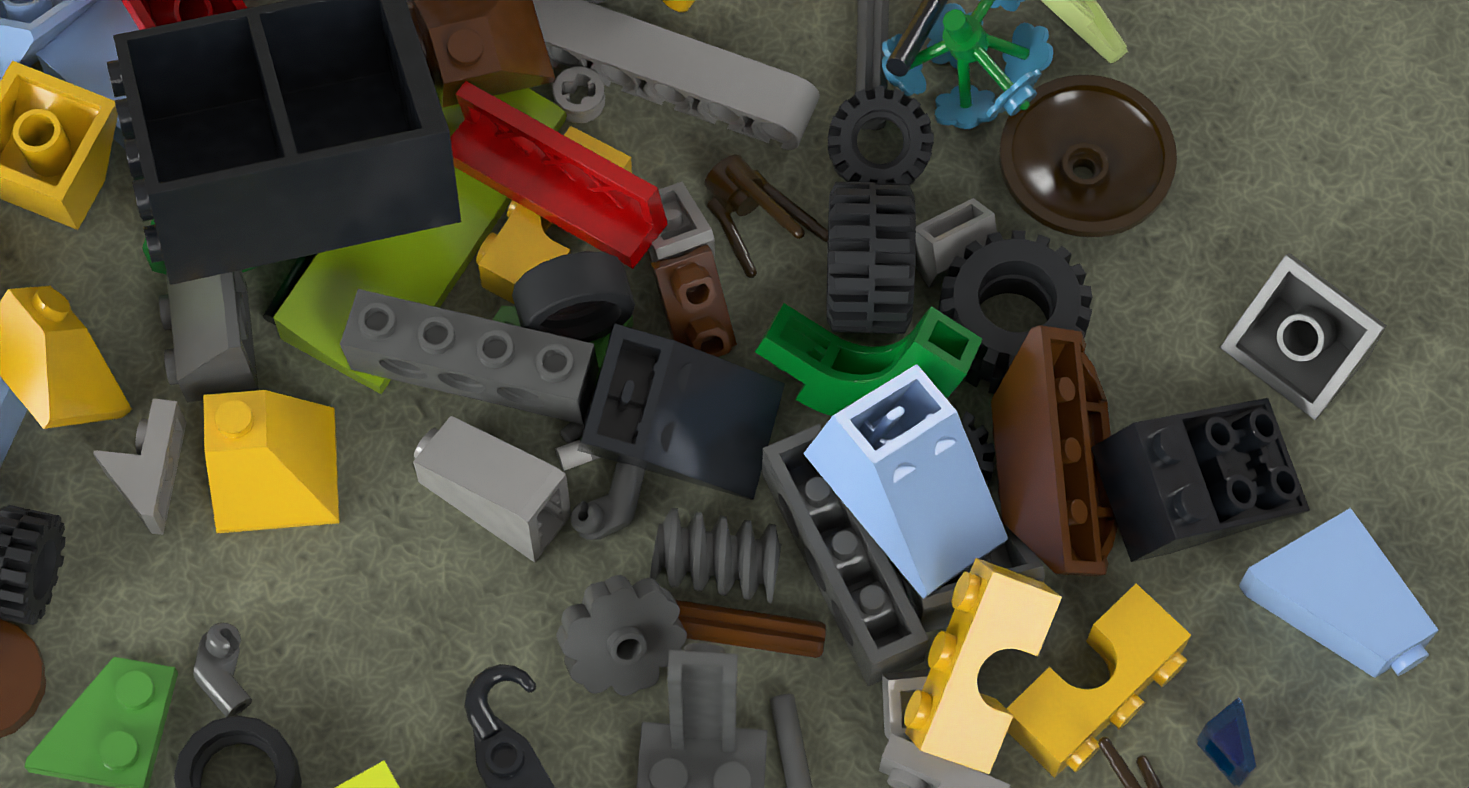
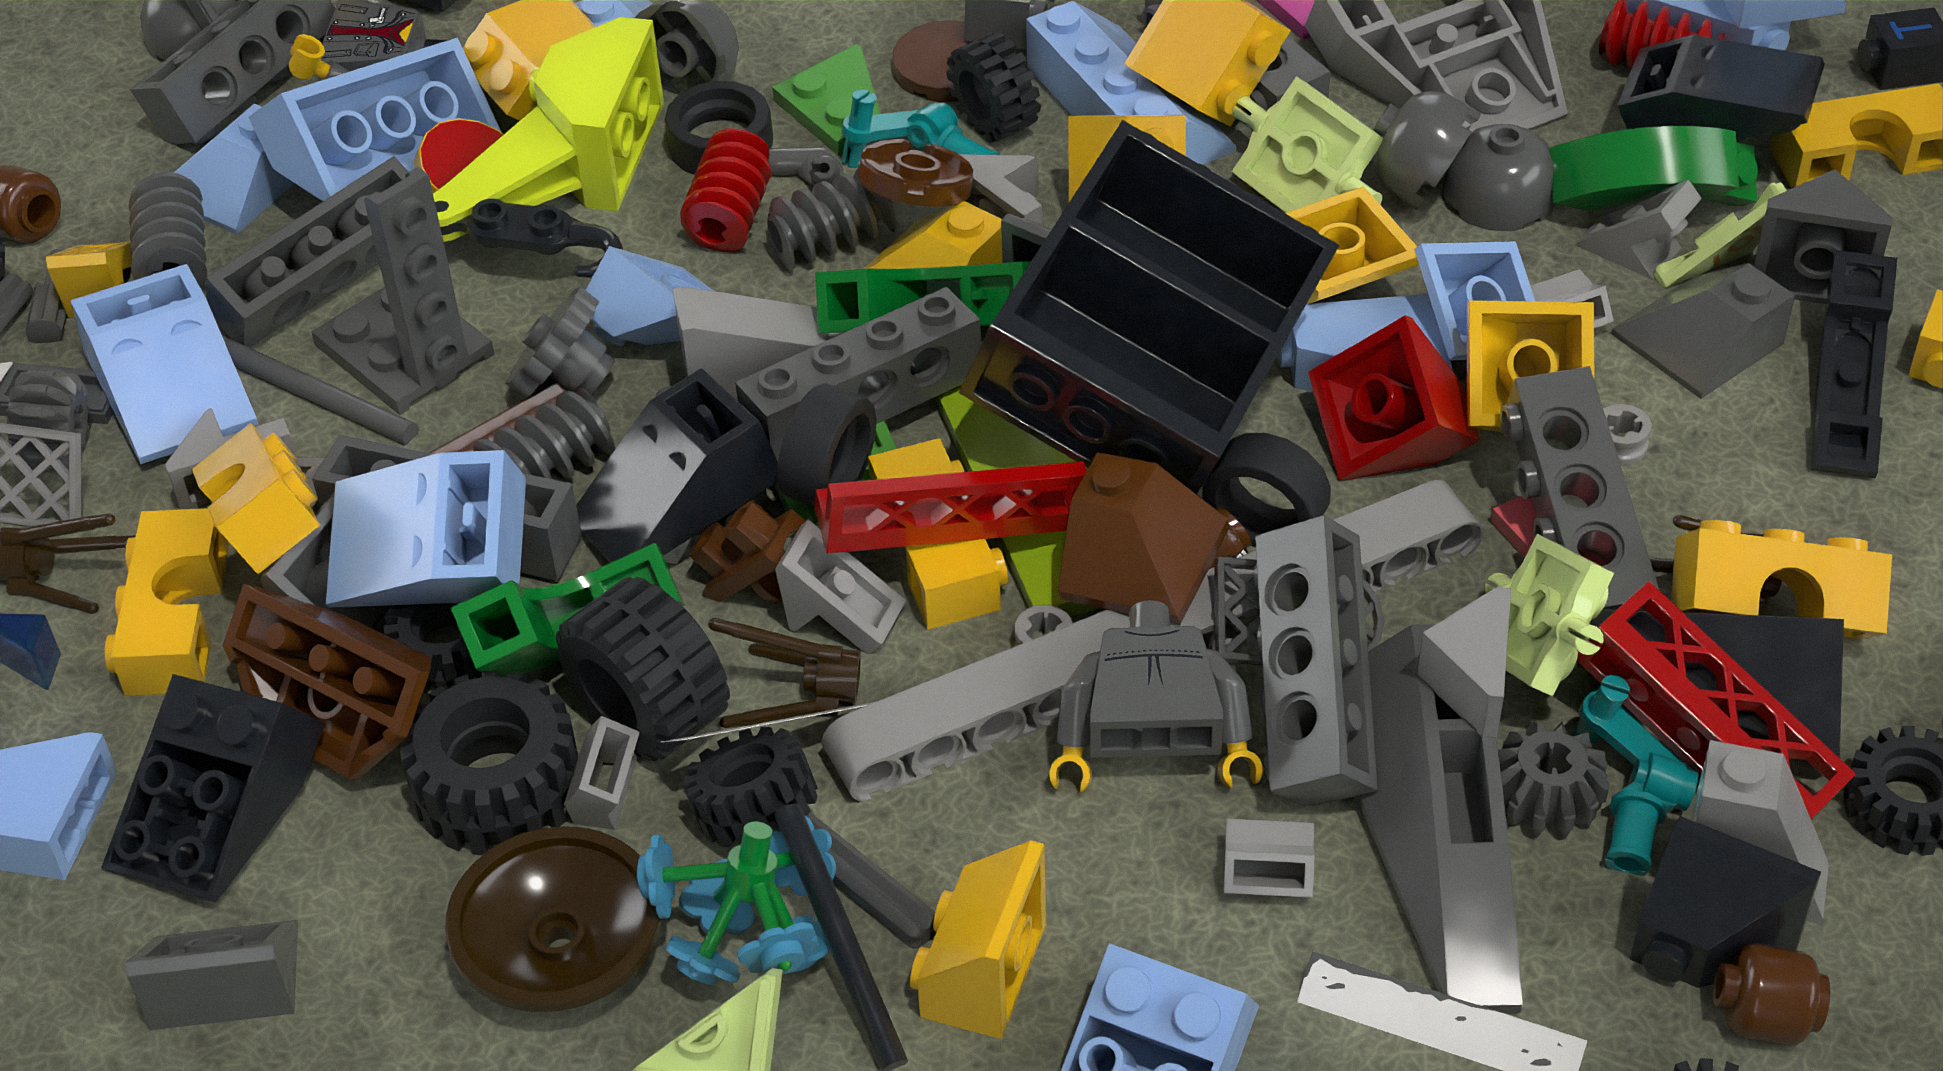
camera: 135 degrees right, 20 degrees down
none -> light blue slope [585,246,714,346]
none -> white sticker [661,701,877,742]
none -> red piece [680,128,772,252]
none -> dark grey piece [767,170,896,271]
none -> green arch [815,262,1031,333]
none -> teal pin [841,89,1001,168]
none -> reddish brown tile [857,139,973,207]

